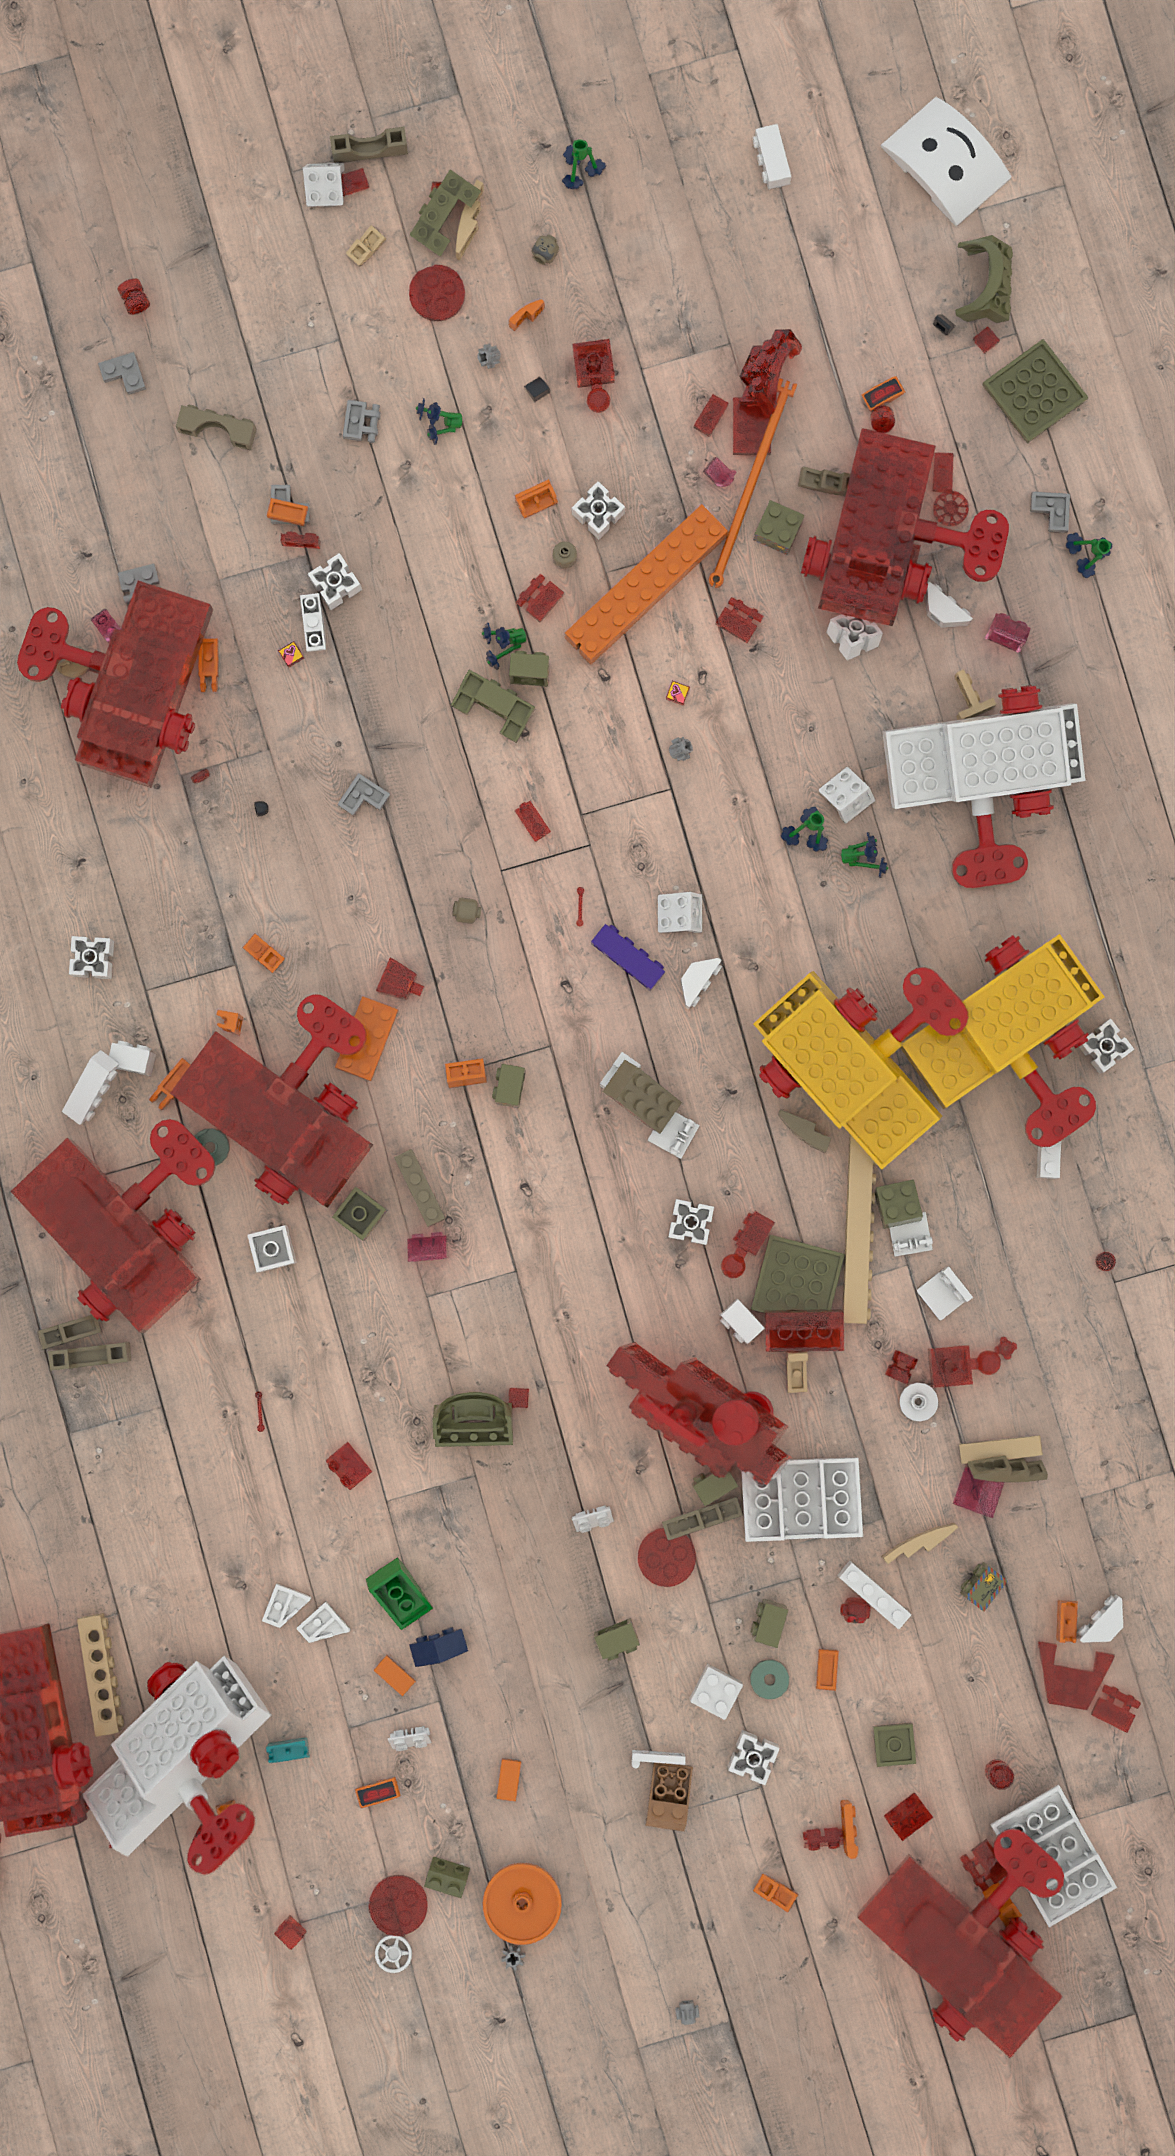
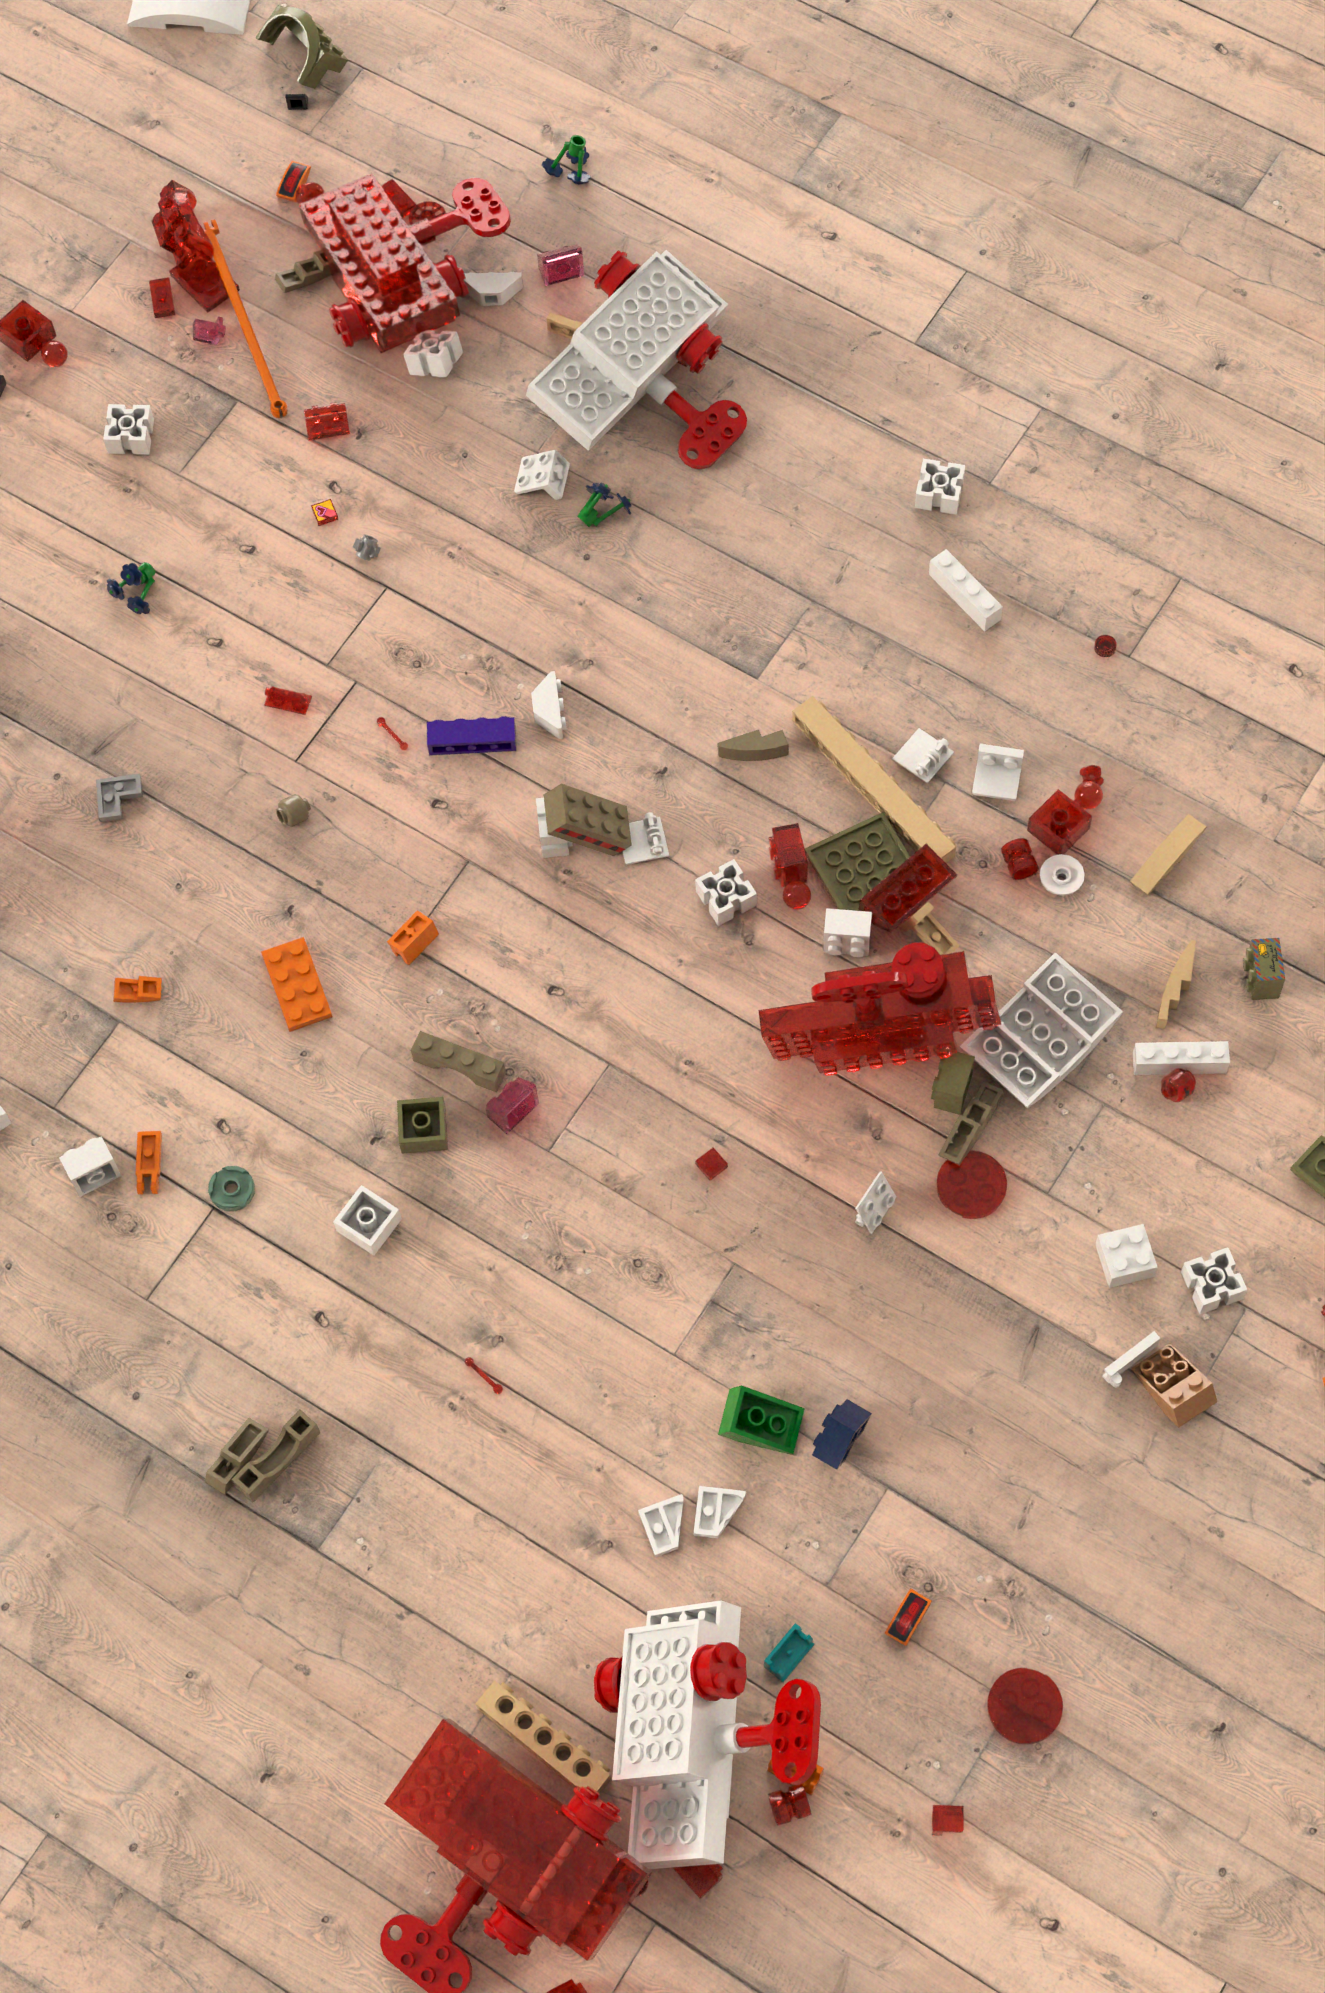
camera: 40 degrees left, 20 degrees down
clear red piece [10,1119,215,1333] -> none
white brick [62,1050,119,1125] -> none
clear red piece [170,994,373,1208] -> none
orange hinge [217,1010,243,1036] -> none
black hinge [254,801,269,817] -> none
clear red bracket [326,1442,372,1490] -> none
orange tile [373,1655,416,1696] -> none
white wheel [375,1934,412,1973] -> none
clear red torso [376,957,425,1000] -> none
white hinge [388,1726,431,1751] -> none
olive bracket [424,1857,470,1898] -> none
olive piece [432,1392,513,1447] -> none
olive bracket [451,669,535,743] -> none
orange dish [483,1863,562,1945] -> none
olive brick [492,1064,526,1108] -> none
orange tile [496,1758,521,1802] -> none
light grey gear [501,1944,525,1971] -> none
olive brick [509,651,550,687] -> none
orange hinge [515,479,558,519] -> none
clear red plate [516,574,564,623] -> none
dark tan head [552,541,577,569] -> none
orange piece [565,504,728,665] -> none
olive brick [594,1618,640,1661] -> none
white bracket [658,892,702,933] -> none
olive brick [750,1598,788,1648] -> none
sand green tile [750,1659,789,1699] -> none
white brick [752,124,791,190] -> none
olive brick [753,500,805,555] -> none
yellow piece [753,967,969,1170] -> none
plant [781,807,828,852] -> none
orange tile [816,1649,839,1691] -> none
olive brick [875,1179,923,1229] -> none
yellow piece [900,934,1105,1147] -> none
clear pink slope [953,1467,1005,1518] -> none
dark tan slope [968,1455,1048,1482] -> none
clear red tile [973,326,1000,354] -> none
olive plate [982,339,1089,444] -> none
light grey plate [1030,492,1070,533] -> none

